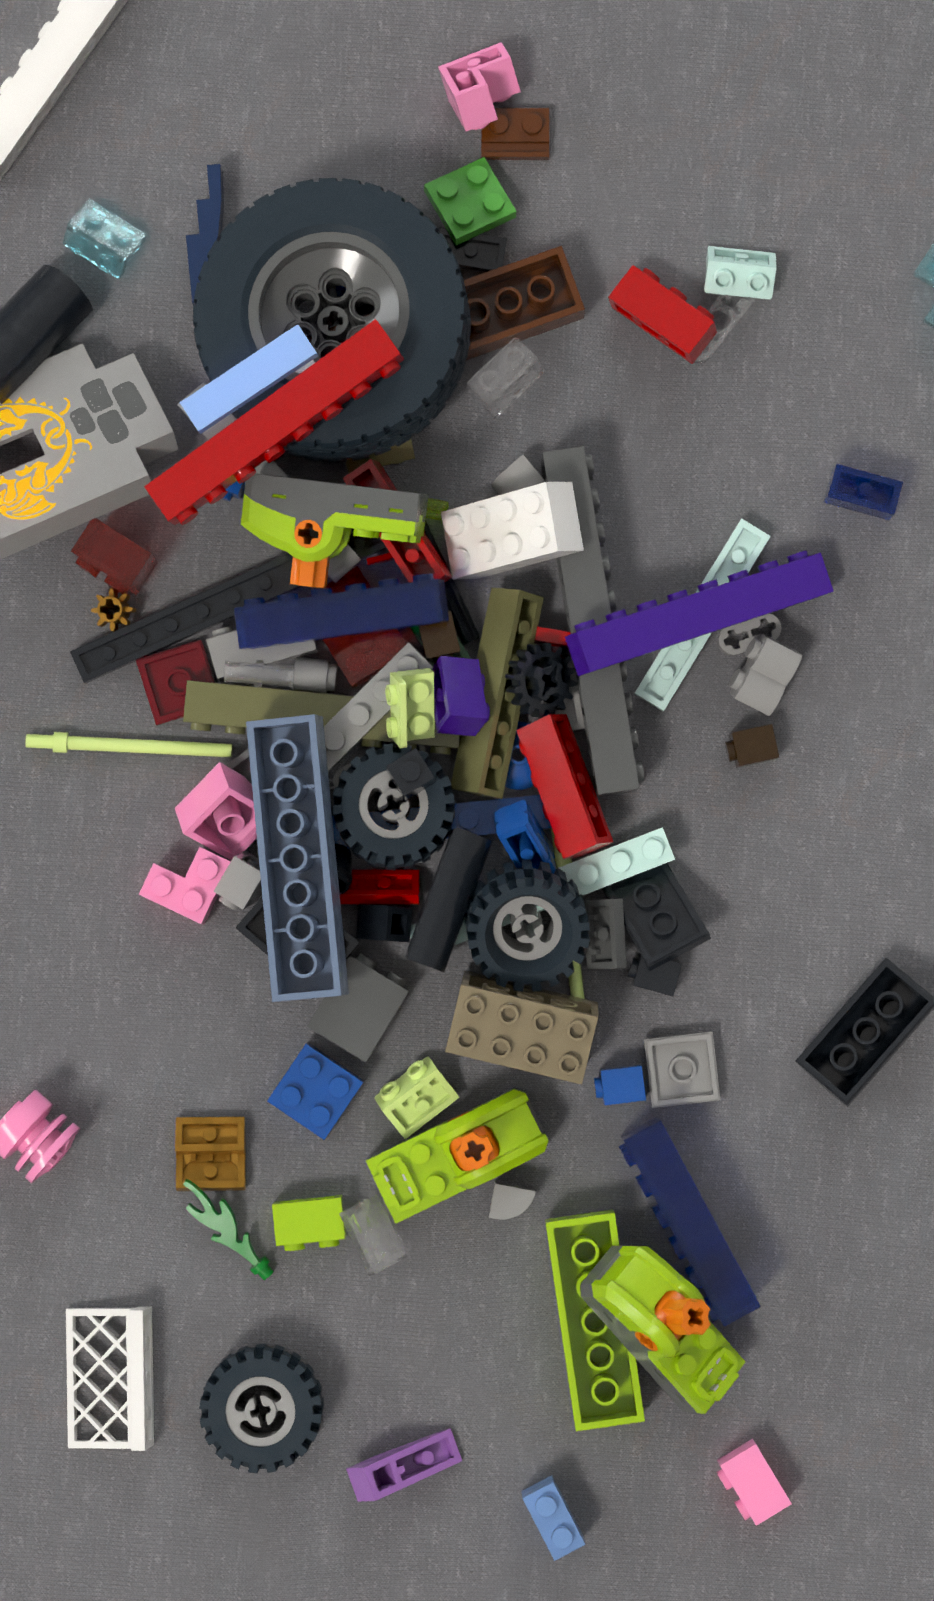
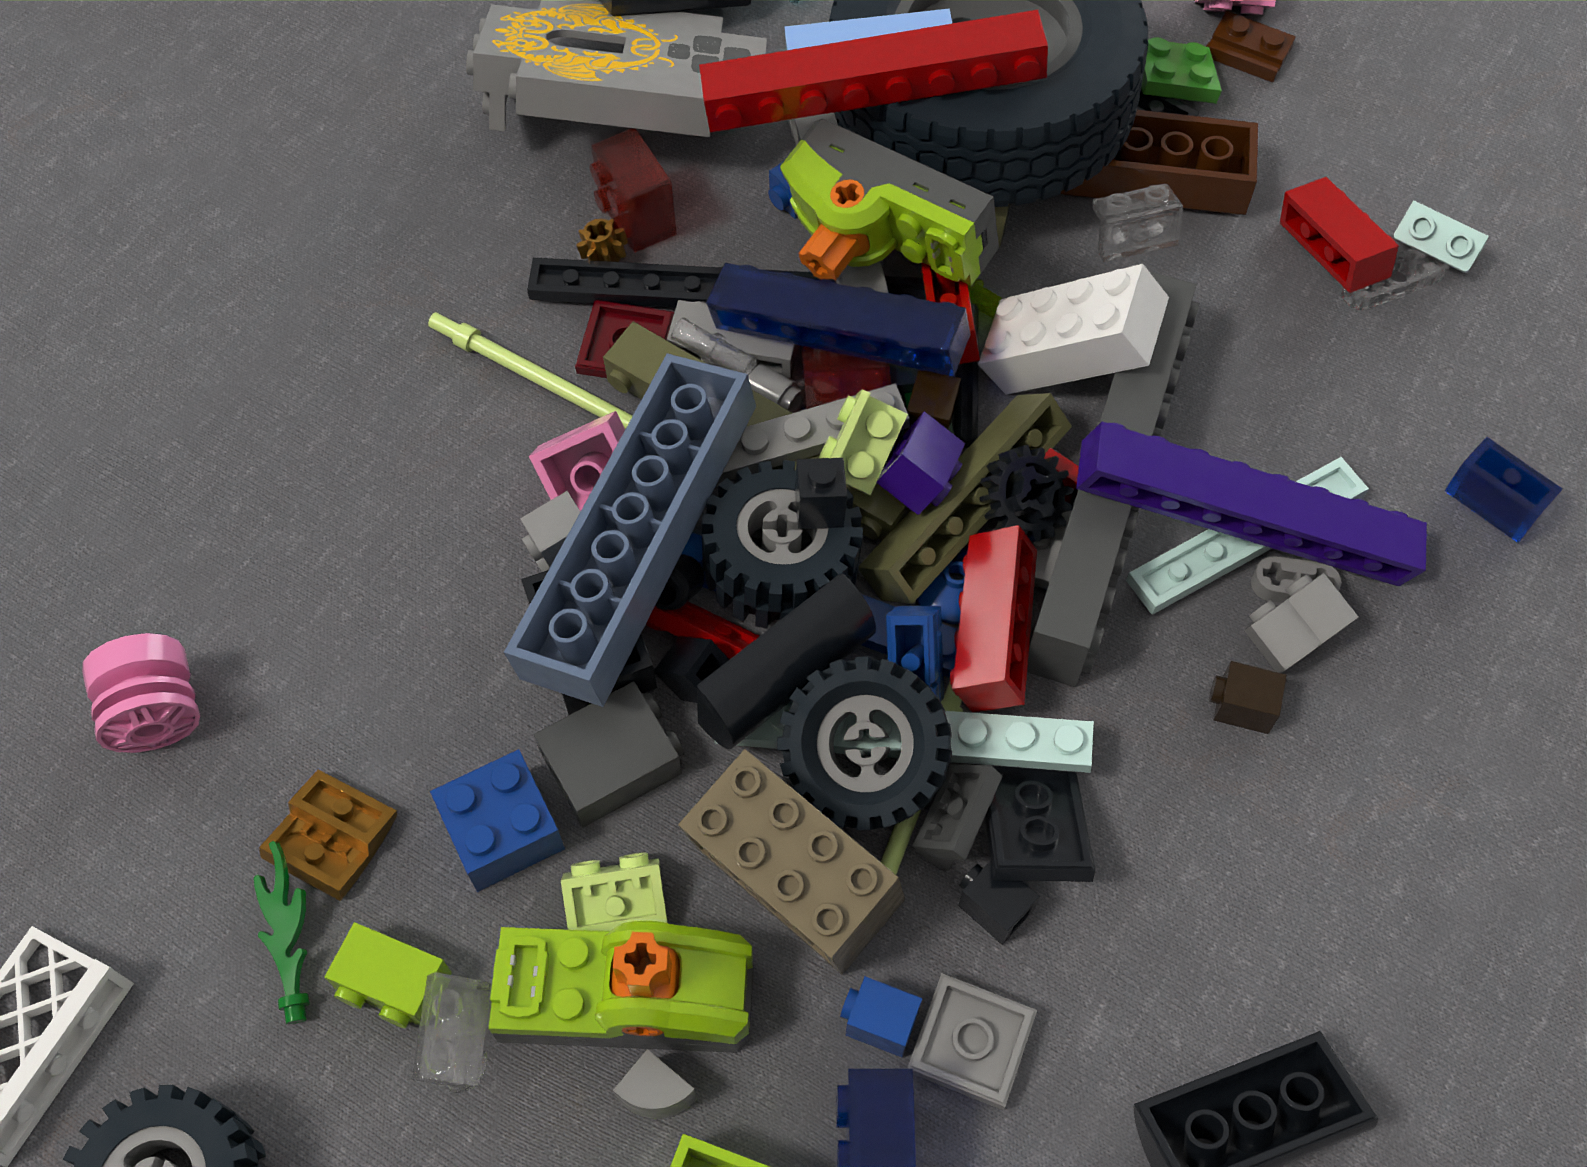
camera: 30 degrees right, 25 degrees down
bright pink brick [139,847,231,924] -> none

